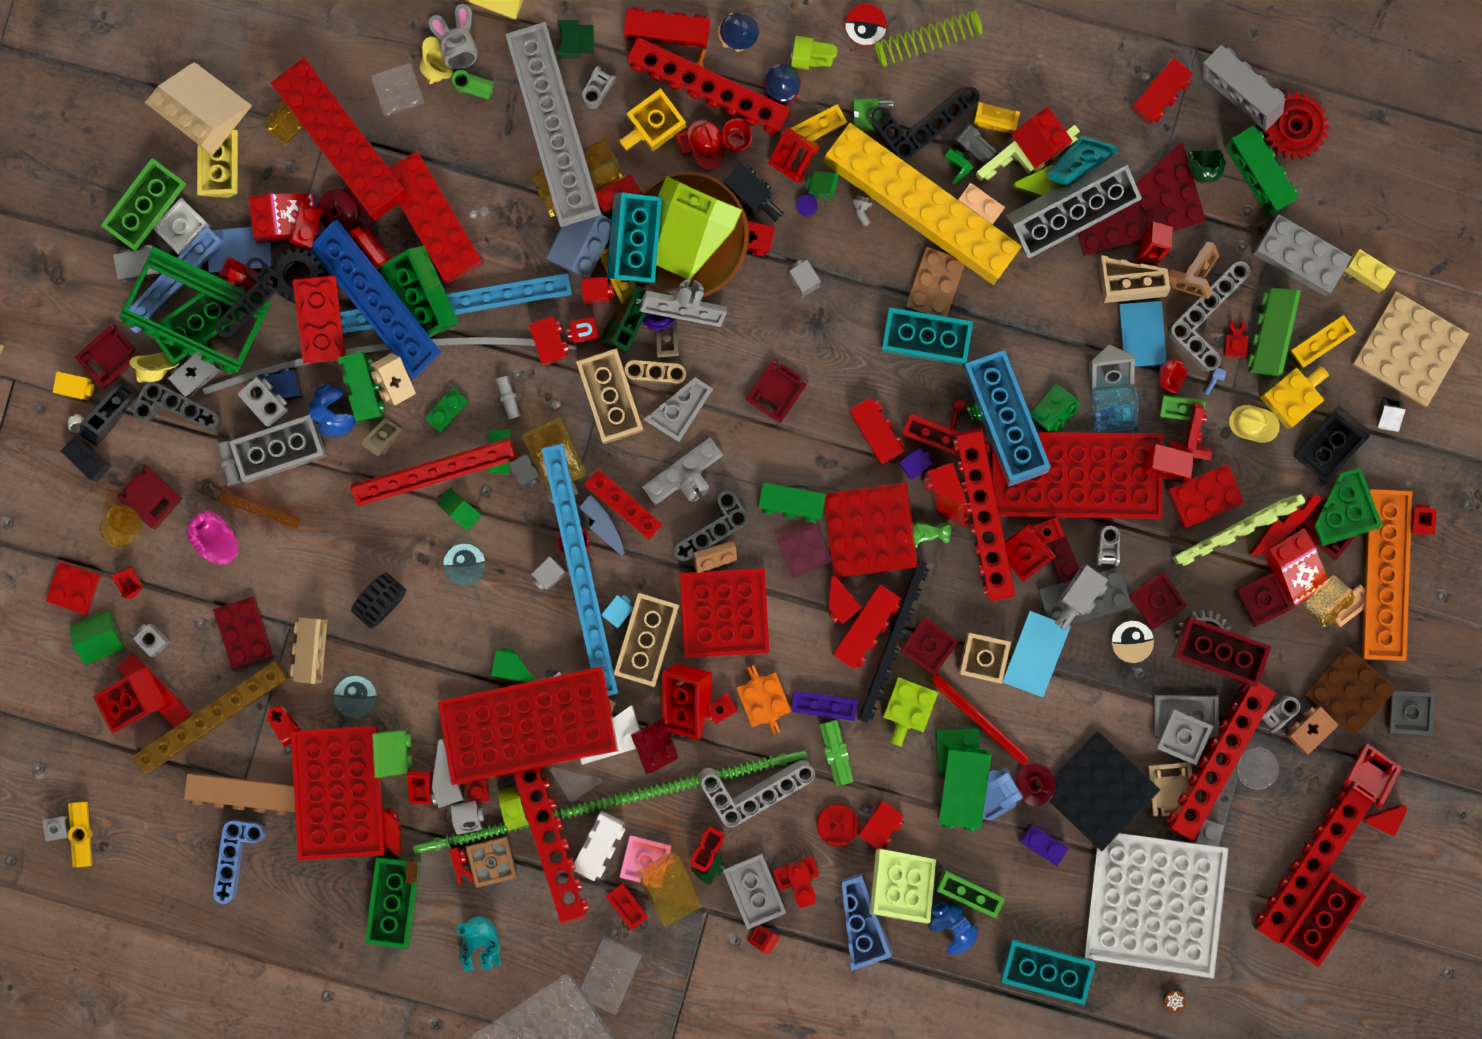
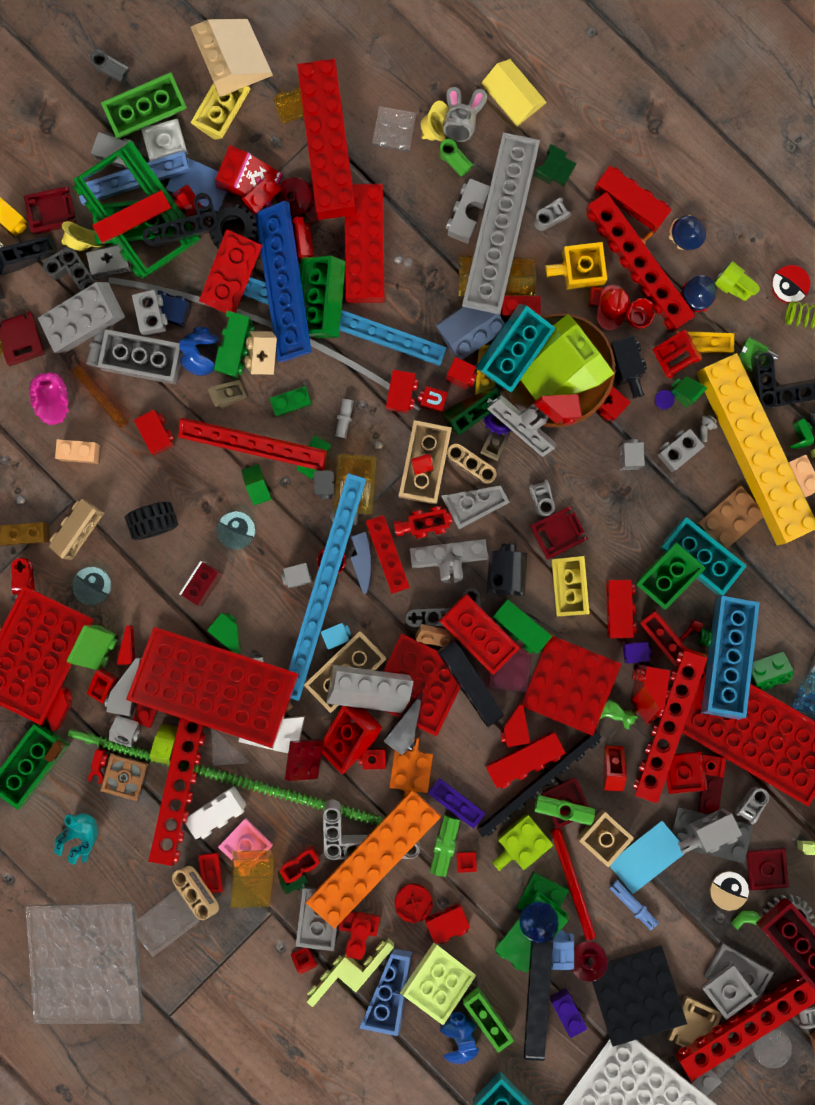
camera: 25 degrees right, 0 degrees up
dark red plate [213,596,274,670] -> none
none -> light grey brick [38,282,125,353]
none -> light nougat brick [55,439,100,464]
none -> dark grey piece [90,49,130,83]
none -> red tile [92,190,171,244]
none -> red slope [117,625,135,665]
none -> red brick [134,410,175,456]
none -> tan beam [172,866,219,920]
none -> dark red piece [179,561,224,606]
none -> orange plate [306,789,441,929]
none -> yellowish green bracket [307,938,394,1007]
none -> light grey slope [326,665,413,713]
none -> slope [384,692,423,755]
none -> red brick [394,506,452,539]
none -> red slope [411,454,433,475]
none -> black beam [437,640,504,727]
none -> red tile [438,593,520,675]
none -> light grey arch [446,179,490,244]
none -> red plate [456,851,477,873]
none -> black cylinder [487,544,528,596]
none -> clear blue dish [519,902,559,942]
none -> black beam [524,934,553,1061]
none -> light grey piece [528,479,555,517]
none -> bright green piece [534,795,595,826]
none -> red slope [535,394,582,425]
none -> light yellow slope [552,556,590,616]
none -> red slope [603,745,627,791]
none -> medium blue pin [609,879,659,931]
none -> green slope [636,542,706,610]
none -> light grey brick [658,429,705,472]
none -> bright green arm [731,910,761,930]

